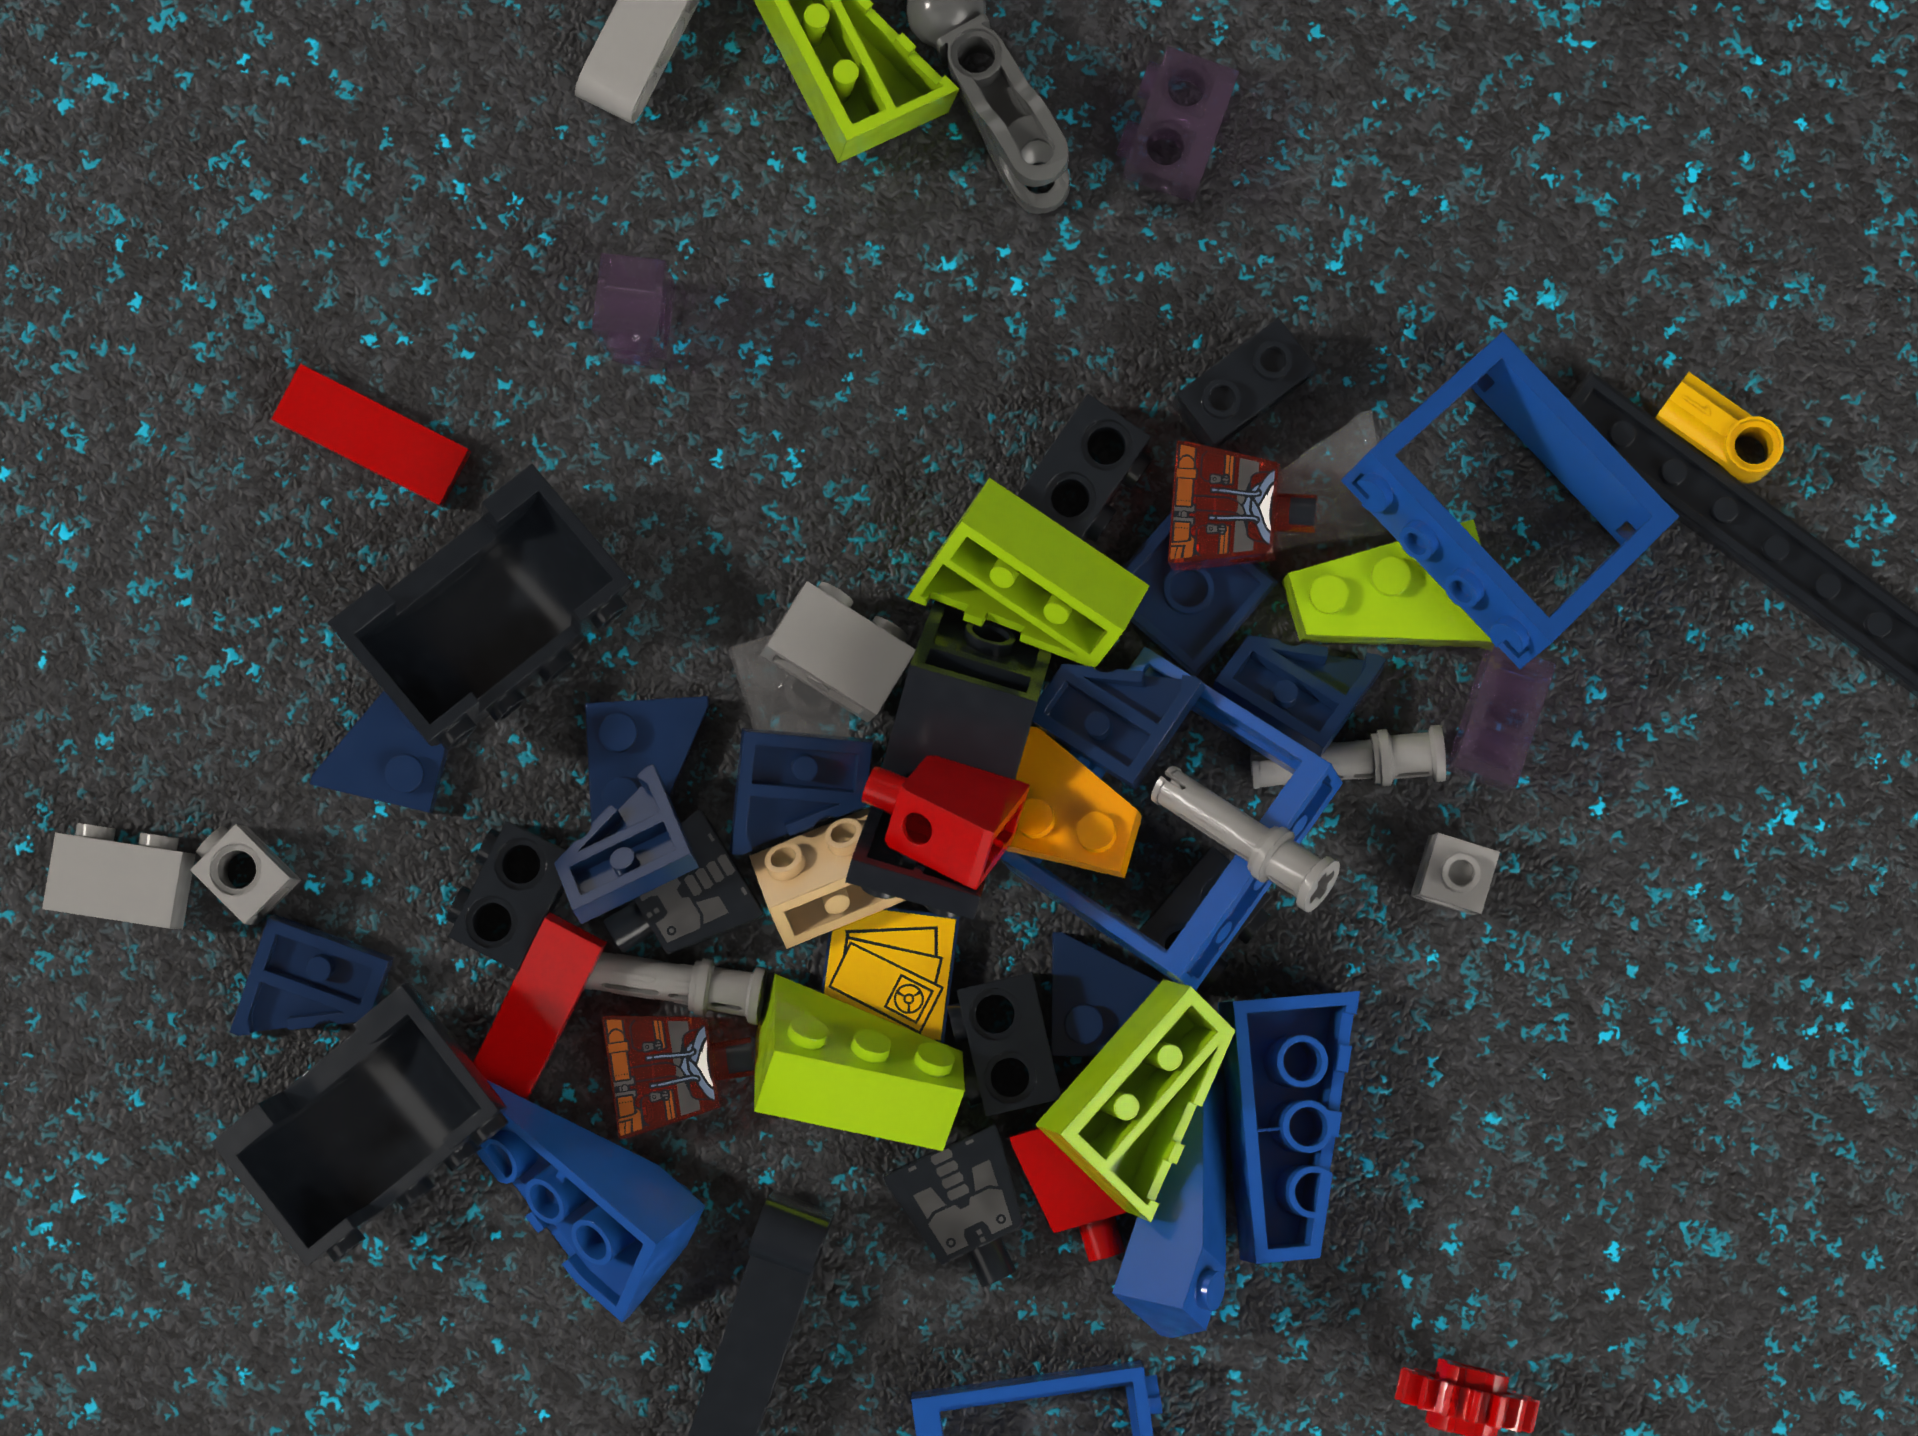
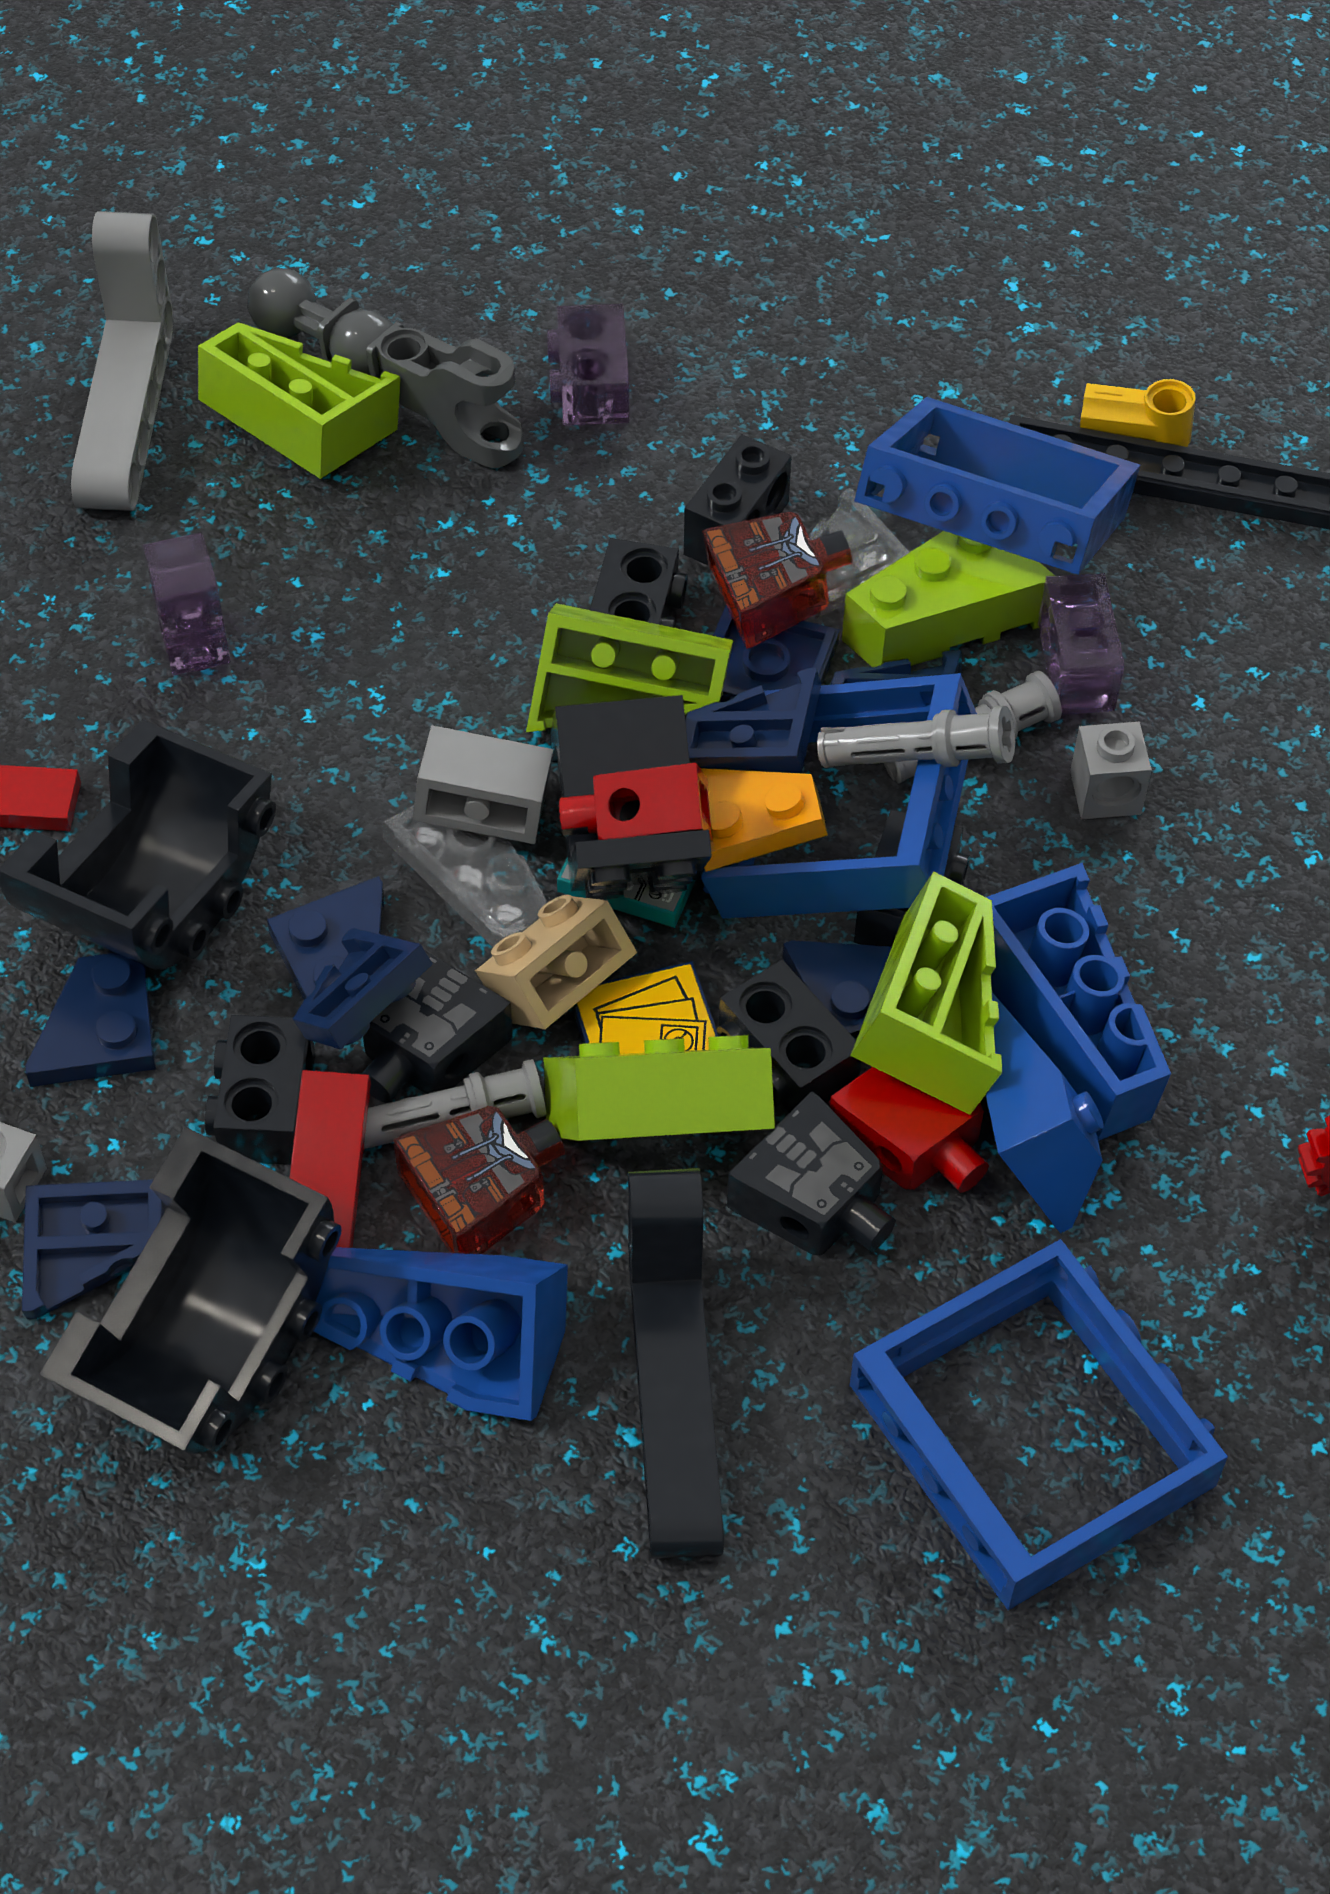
camera: 25 degrees left, 30 degrees down
dark blue wing [730,728,873,855] -> none

